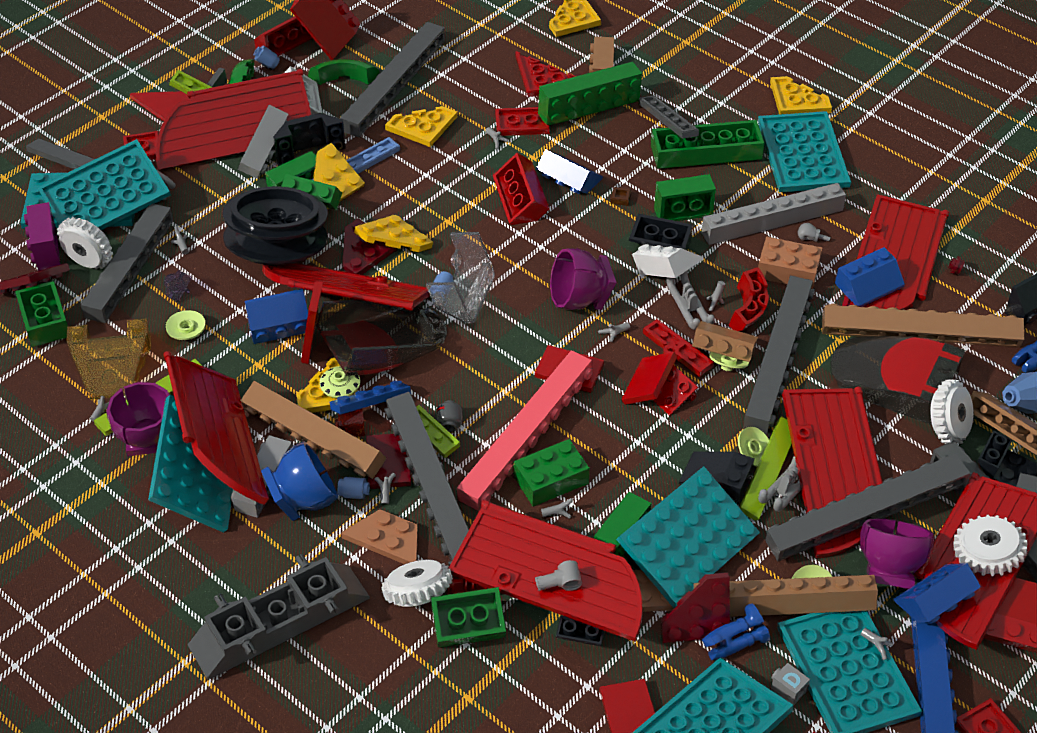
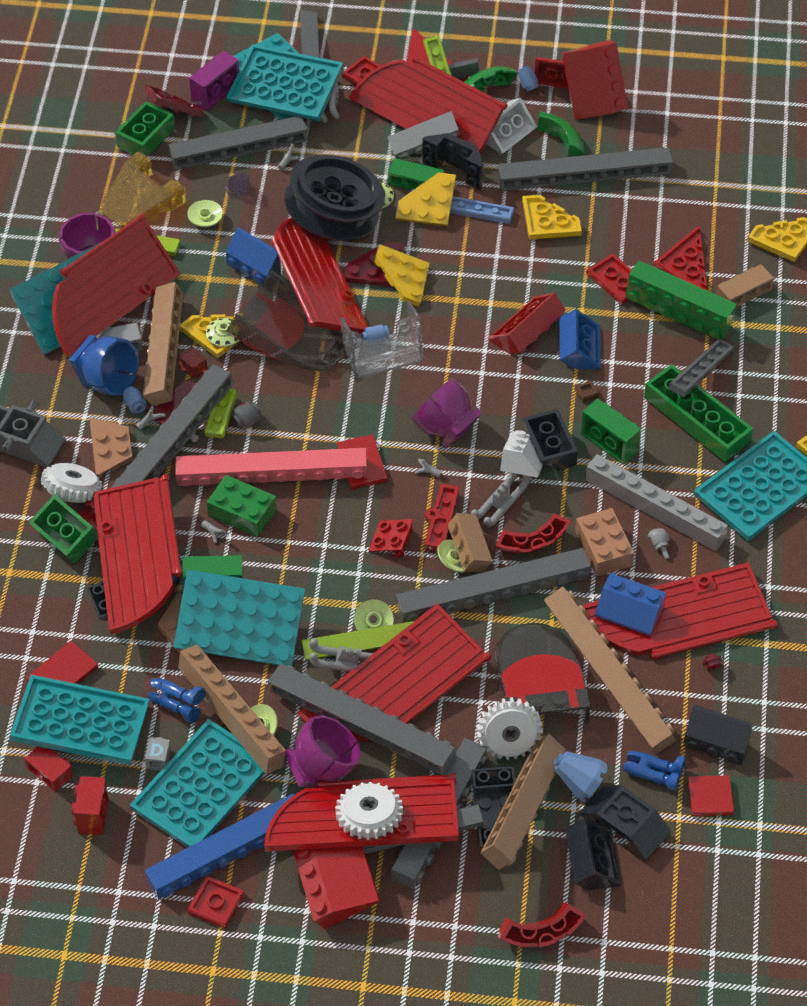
camera: 55 degrees right, 5 degrees up
white gear [57,217,113,270] -> none
green brick [281,174,342,210] -> none
red tile [301,281,323,364] -> none
blue plate [330,381,411,415] -> none
light grey bar [486,127,508,149] -> none
light grey pin [535,560,582,591] -> none
red tile [621,352,677,405] -> none
dark red plate [661,573,730,643] -> none
black slope [679,451,755,505] -> none
light grey bar [706,281,725,311] -> none
light grey bar [861,628,893,660] -> none
blue slope [894,563,981,624] -> none

